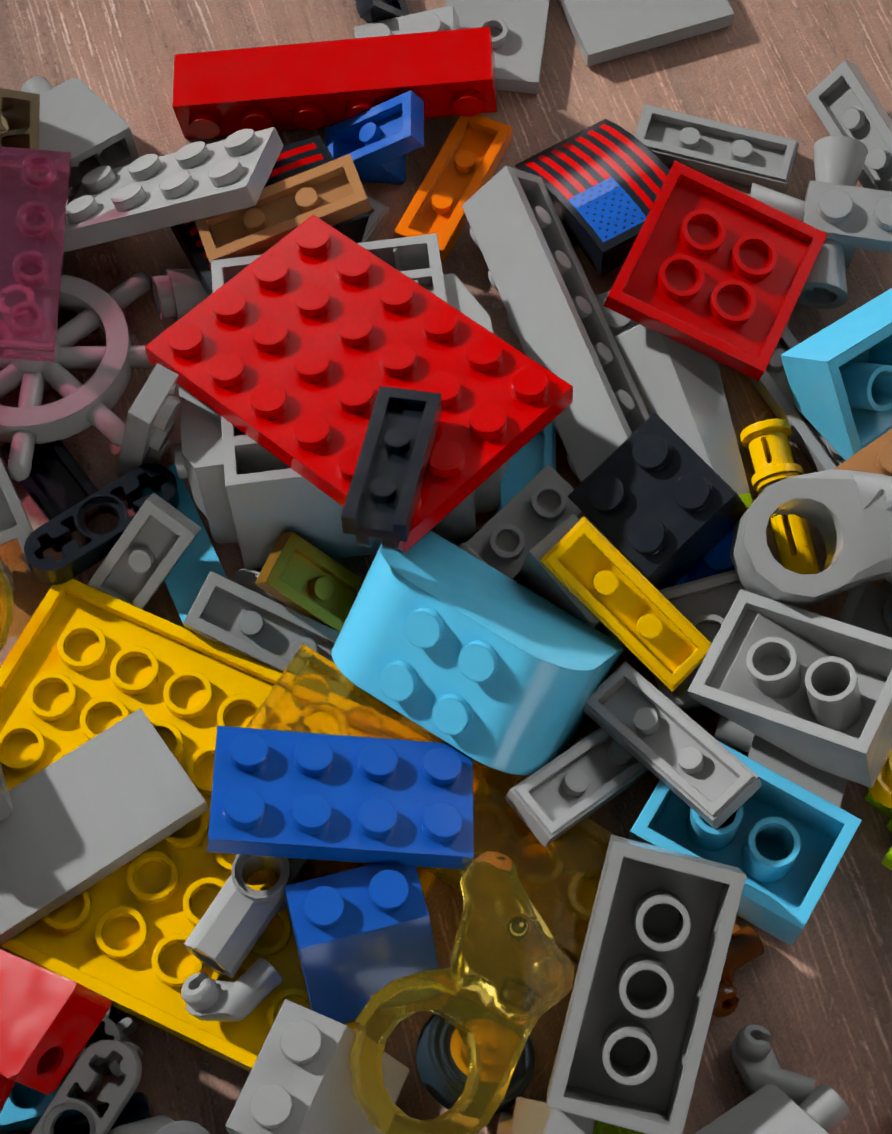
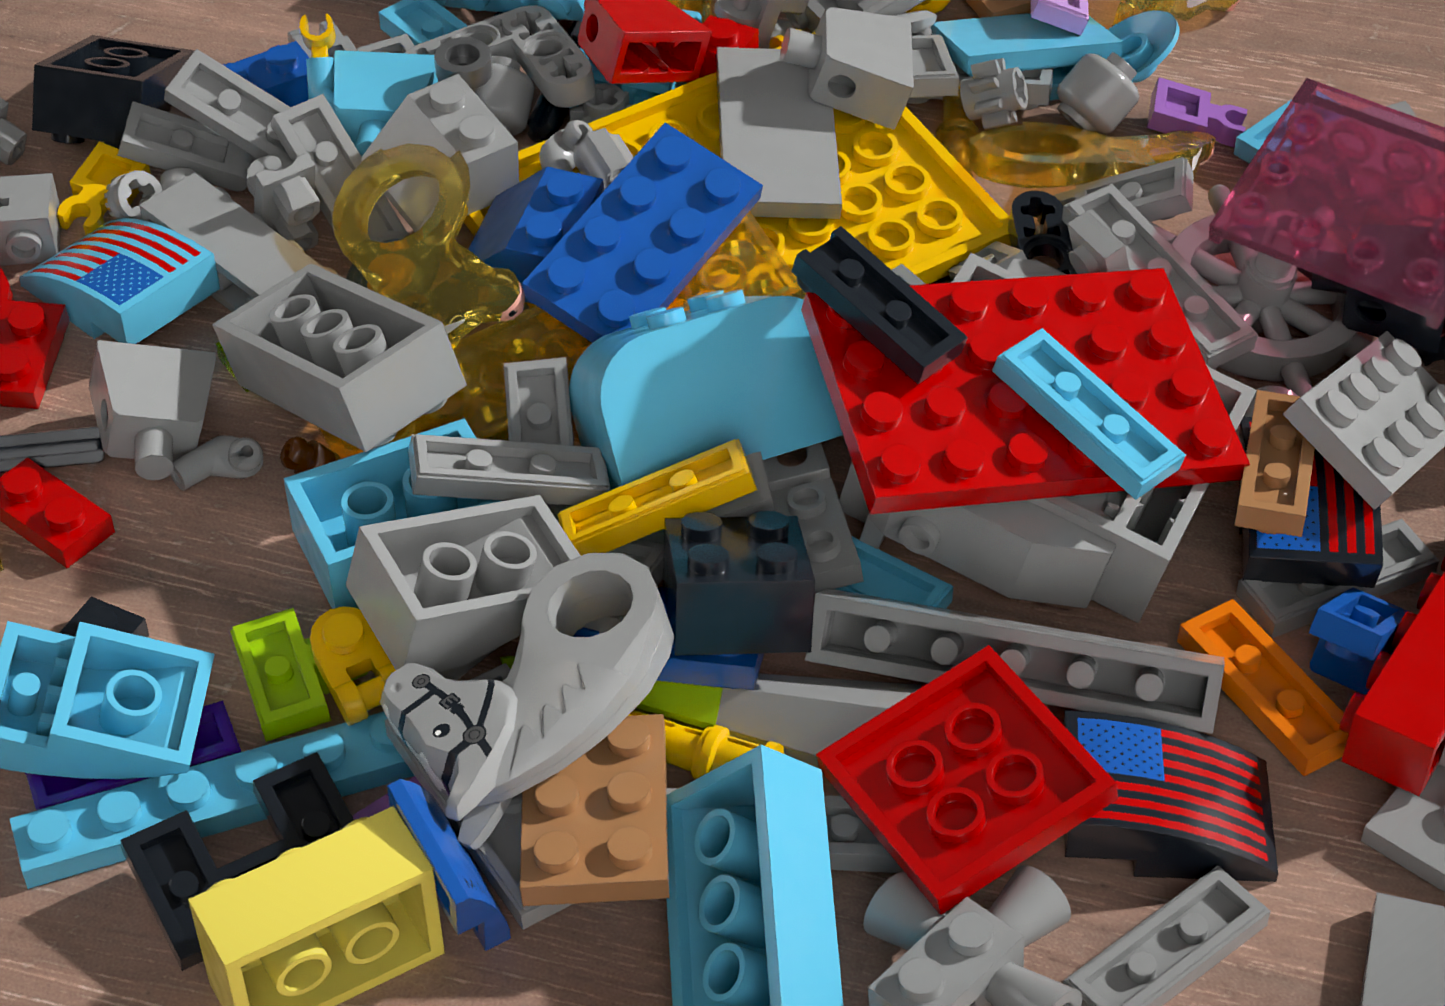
camera: 120 degrees right, 20 degrees down
none -> medium azure tile [992,328,1186,500]
none -> light grey tile [1062,184,1258,369]

